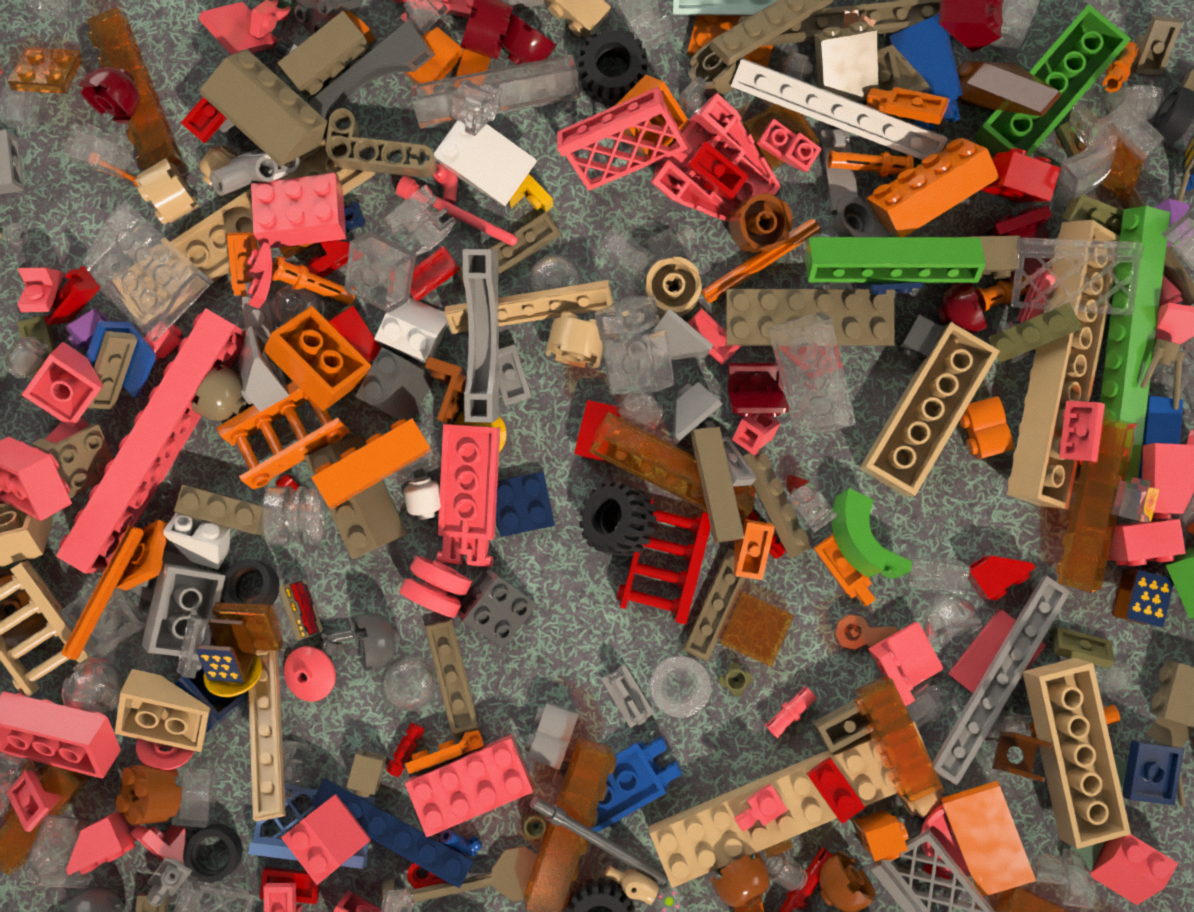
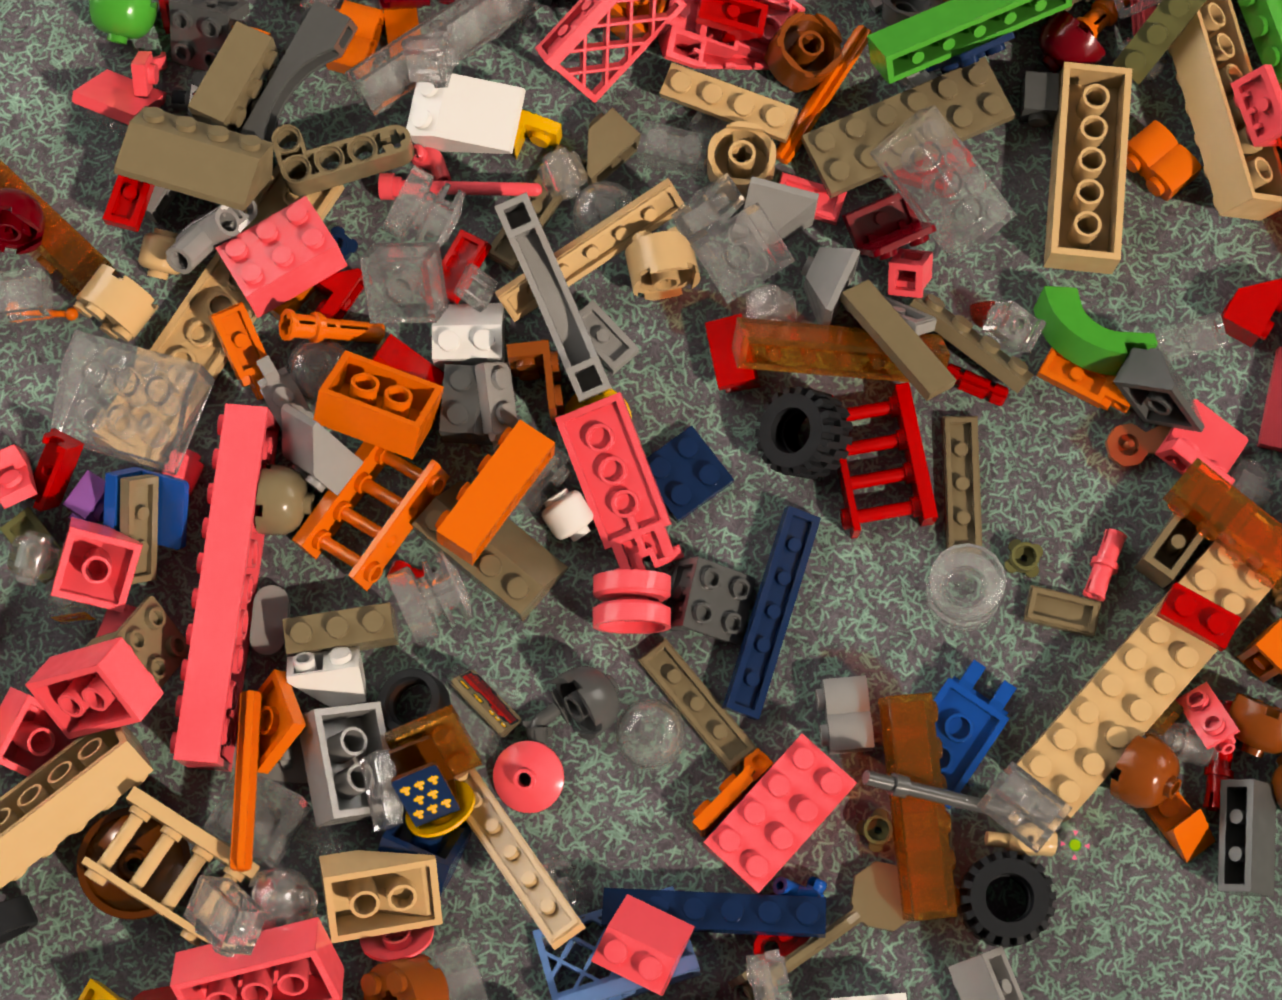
camera: 25 degrees left, 10 degrees down
coral slope [247,242,272,309] -> none
dark tan brick [347,750,388,797] -> none
red axle [386,722,425,777] -> none
light grey hinge [601,665,654,728] -> none
clear orange plate [719,592,794,667] -> none
orange slope [734,519,775,580] -> none
coral plate [734,783,788,832] -> none
clear cylinder [923,594,983,645] -> none
none -> clear brick [183,875,268,957]
none -> light grey tile [250,585,291,657]
none -> clear tile [453,263,499,312]
none -> light grey hinge [475,362,518,453]
none -> clear head [538,147,588,201]
none -> dark tan slope [587,107,641,191]
none -> tan plate [659,63,798,143]
none -> dark blue plate [722,506,821,720]
none -> clear brick [977,761,1072,854]
none -> dark tan tile [1023,585,1101,638]
none -> dark grey slope [1113,348,1205,432]
none -> coral hinge [1175,682,1240,755]

